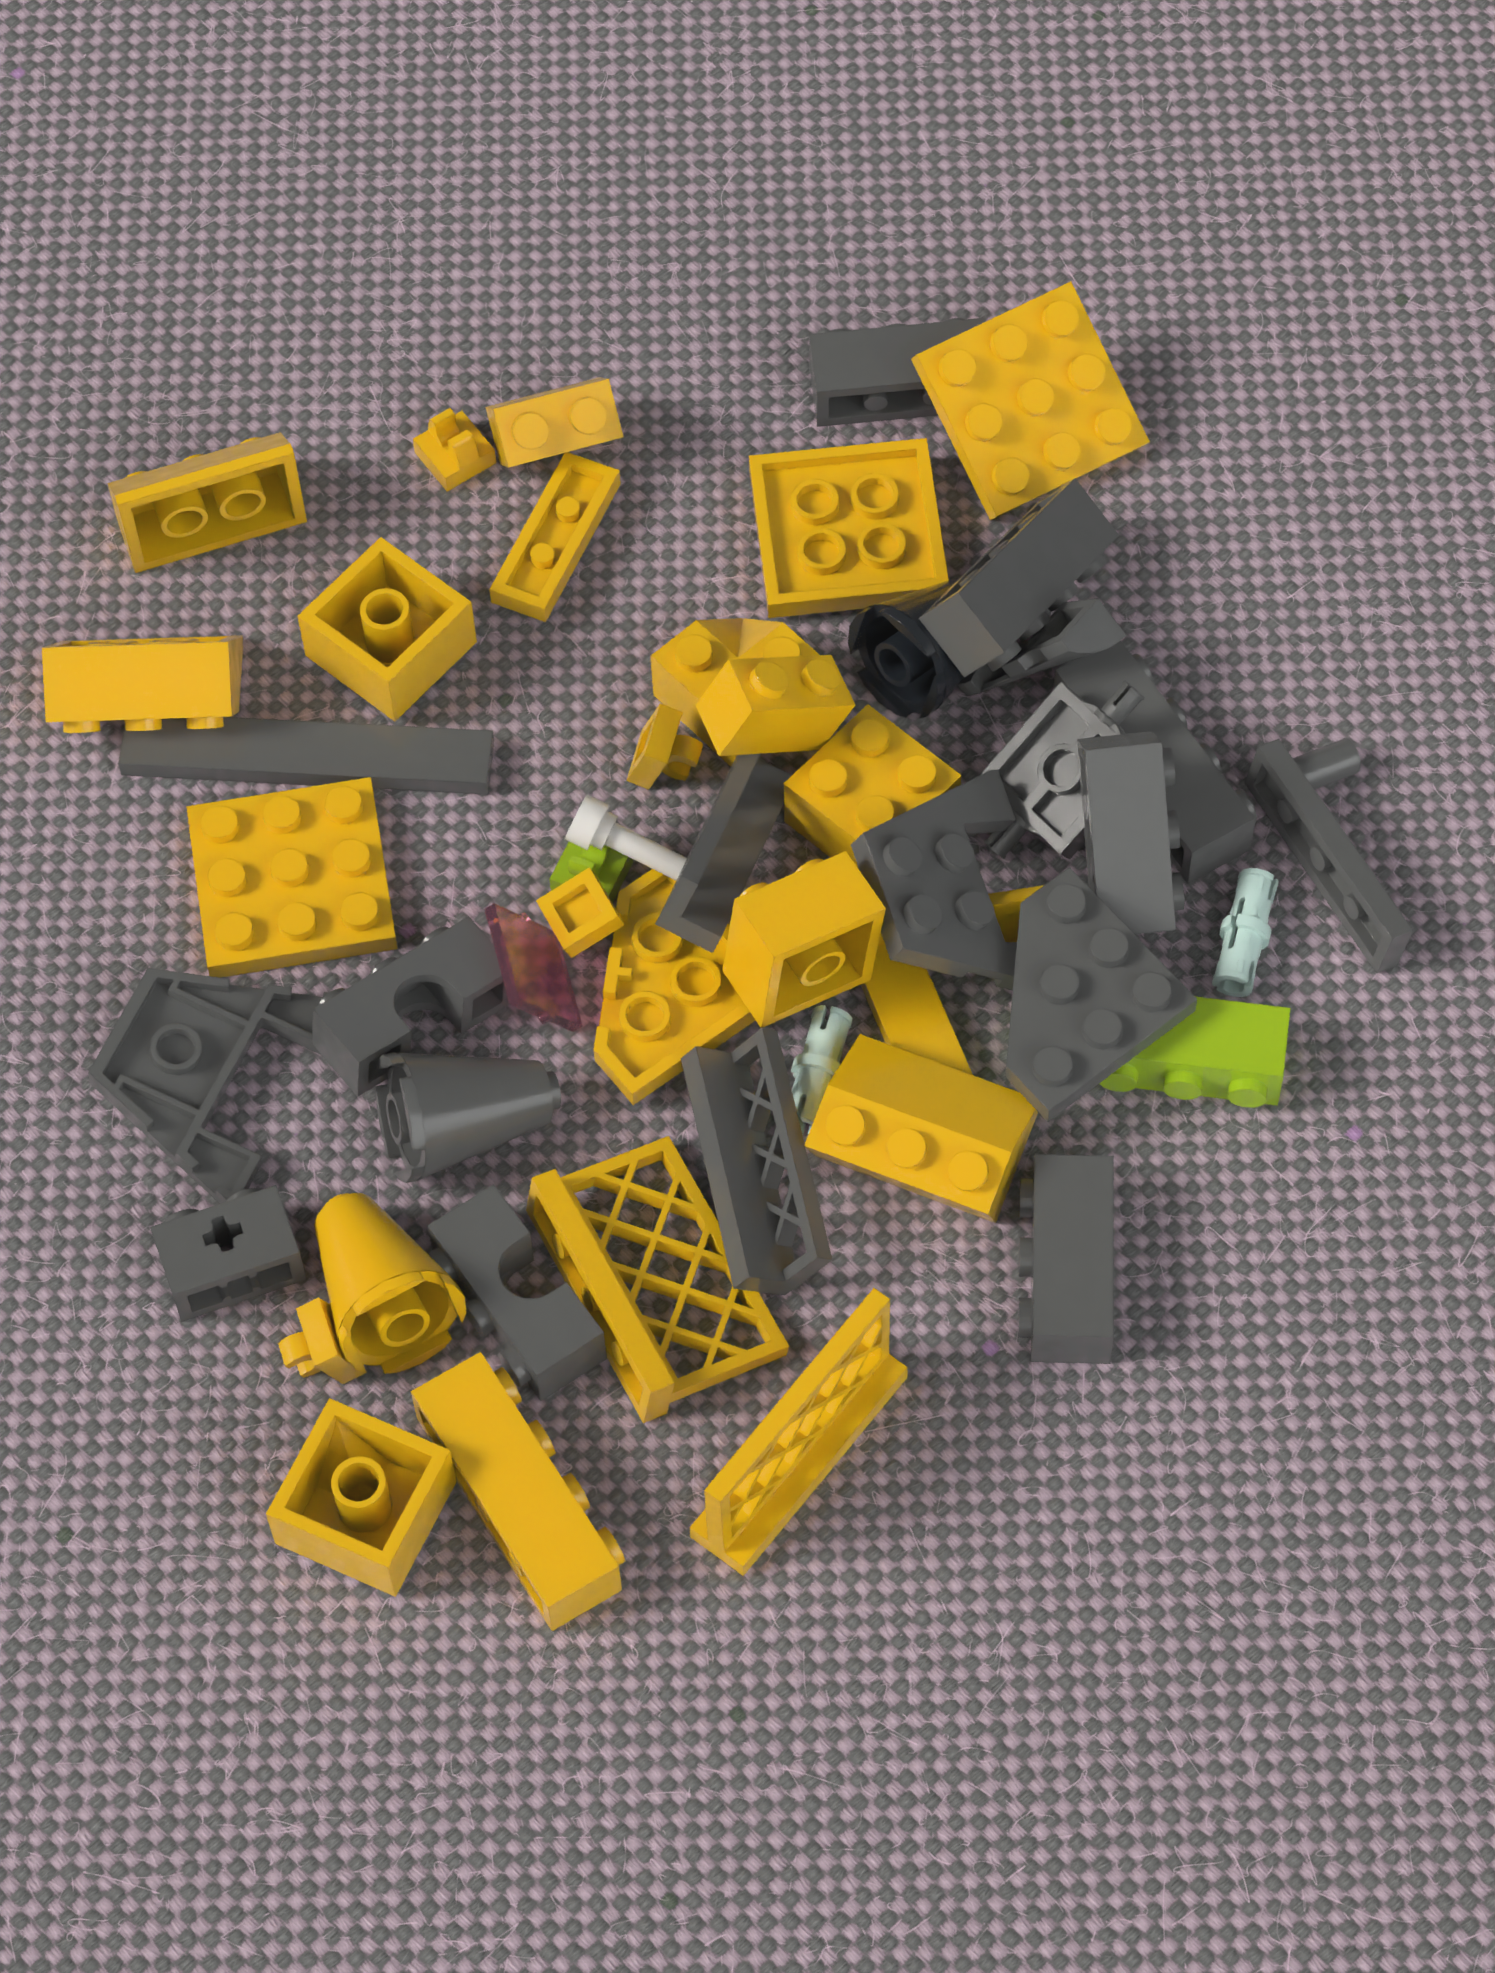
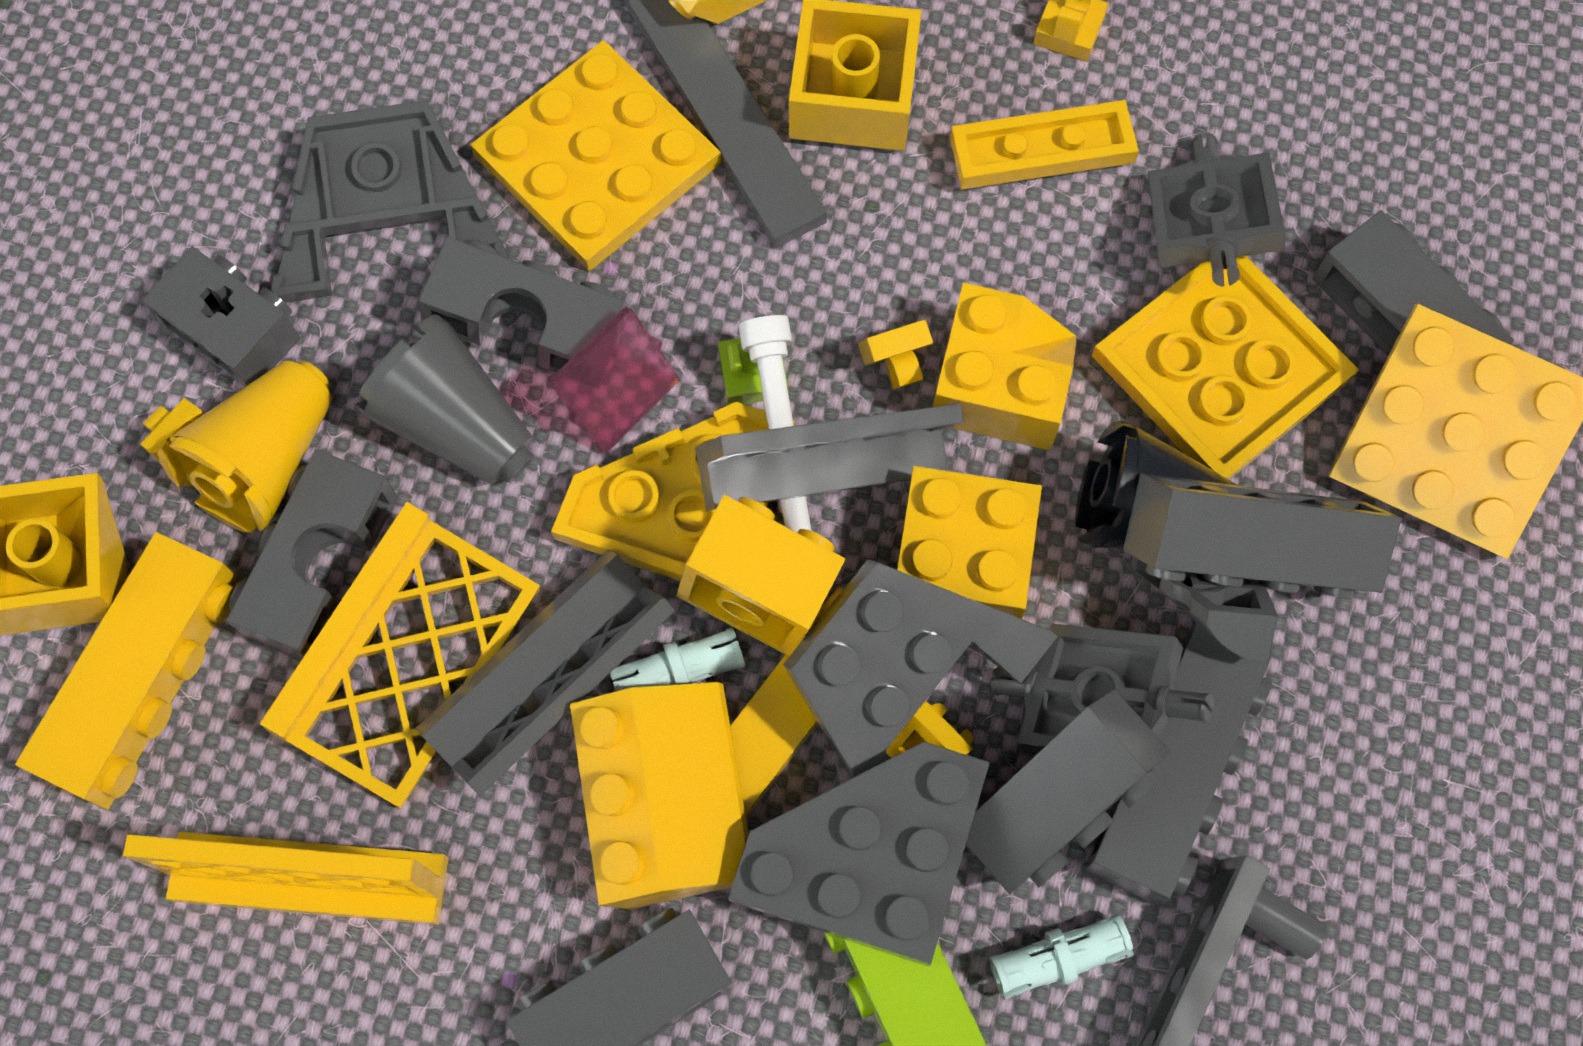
camera: 55 degrees right, 10 degrees up
yellow brick [485,377,624,468] -> none
yellow tile [536,867,625,958] -> none
yellow brick [695,655,855,756] -> none
none -> dark grey plate [1148,133,1286,287]

